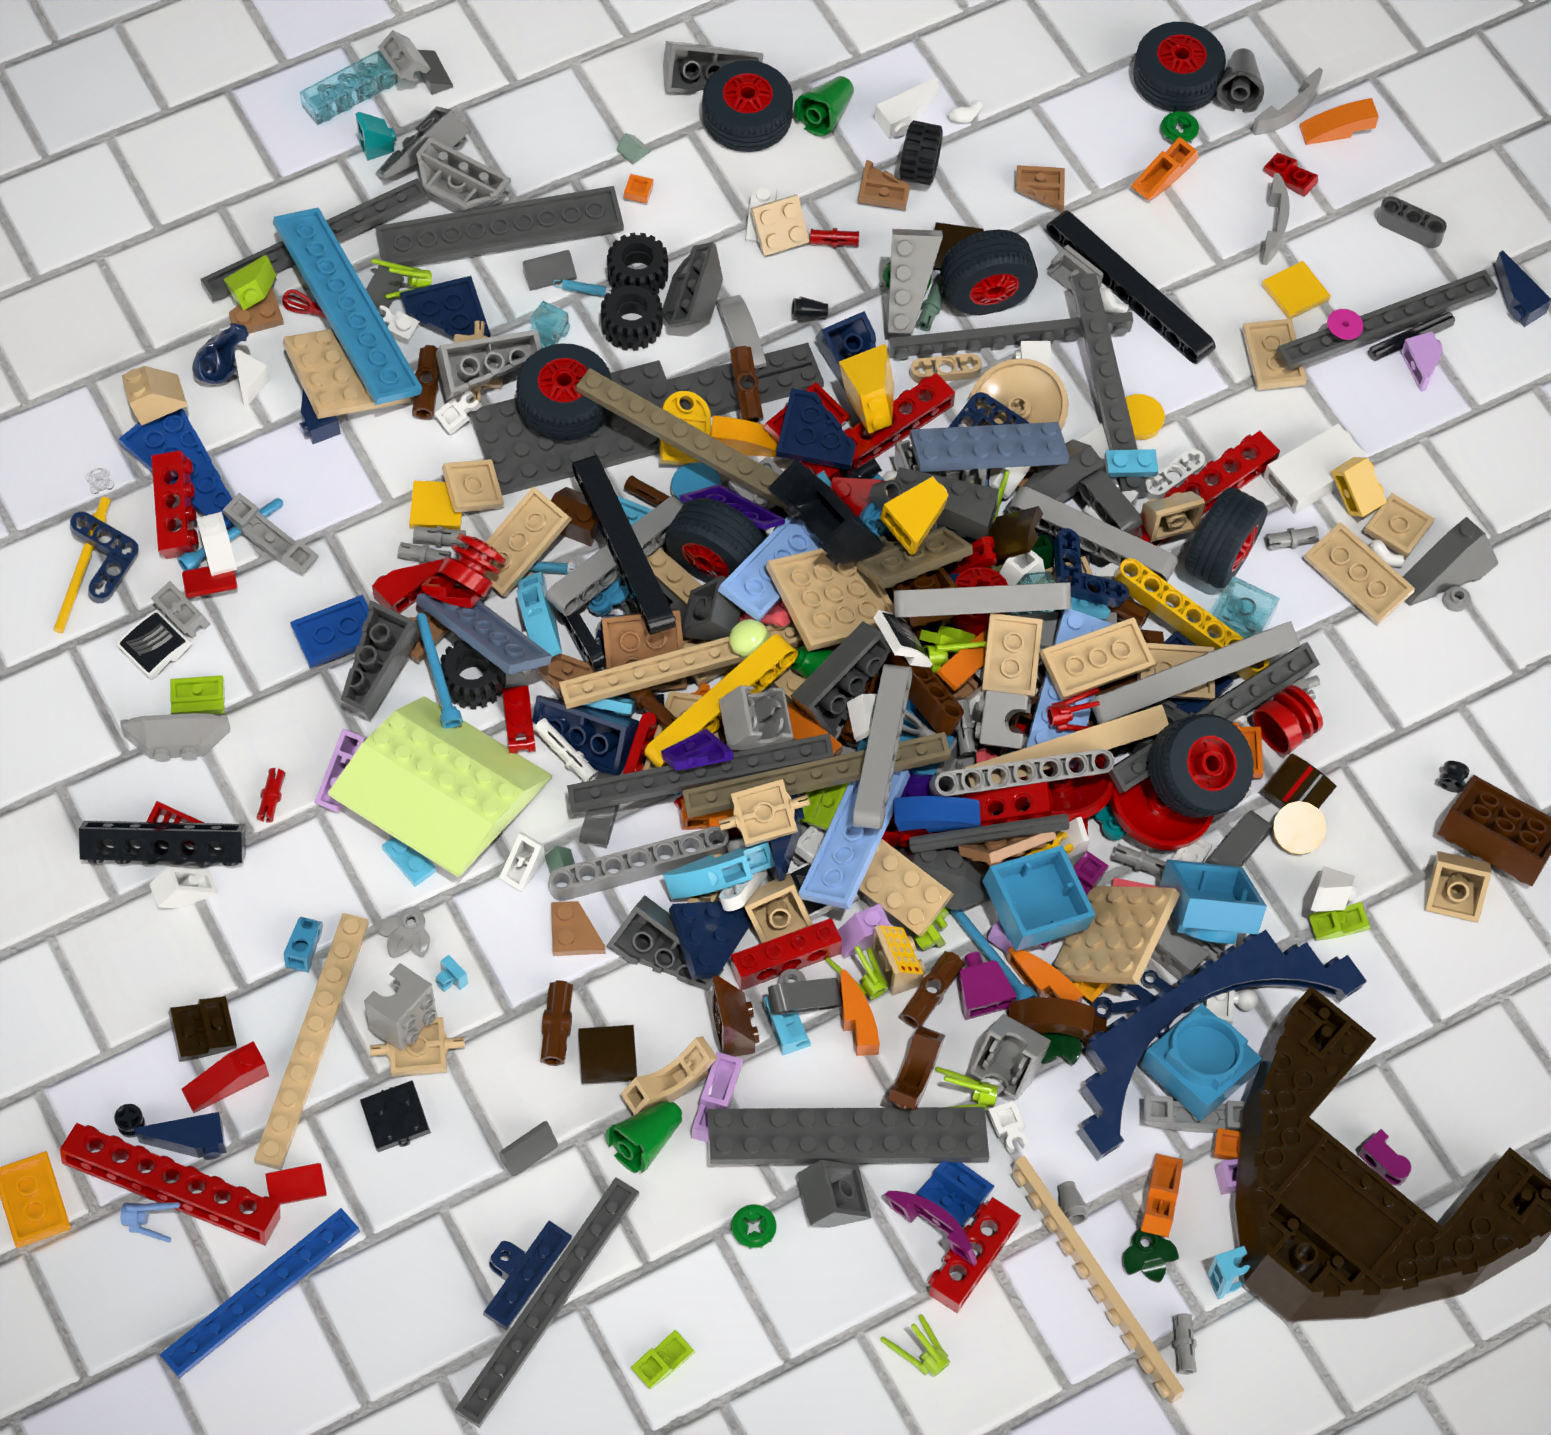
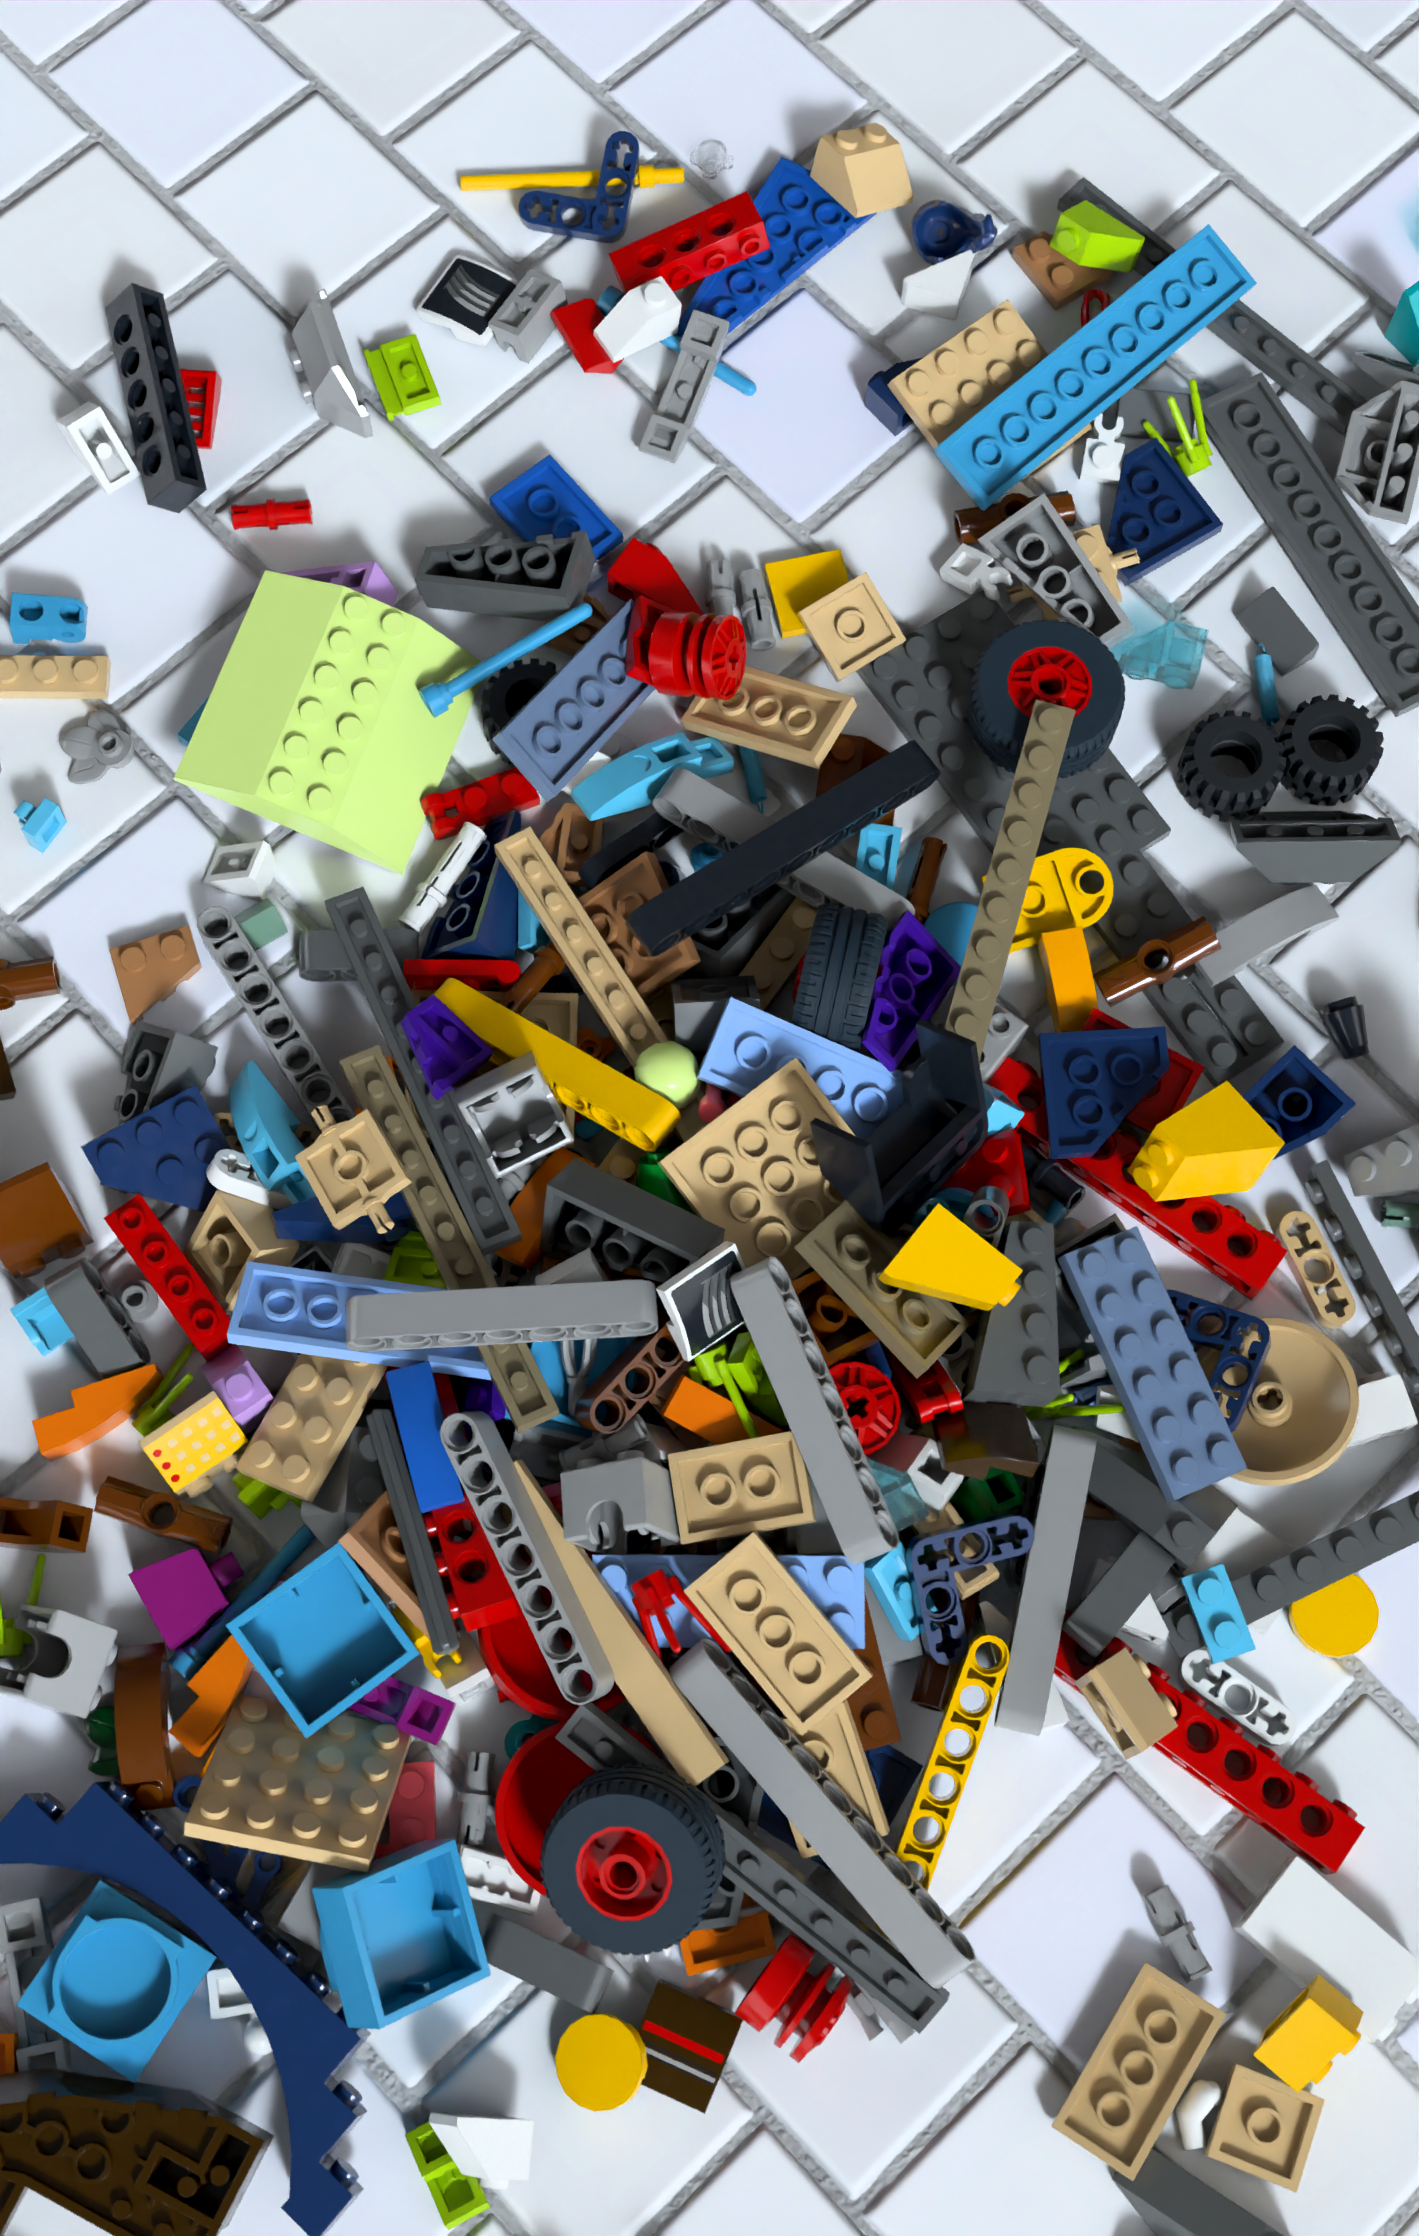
camera: 75 degrees right, 10 degrees up
black wheel [1184,488,1268,588] -> none
clear light blue brick [1212,576,1280,638] -> none

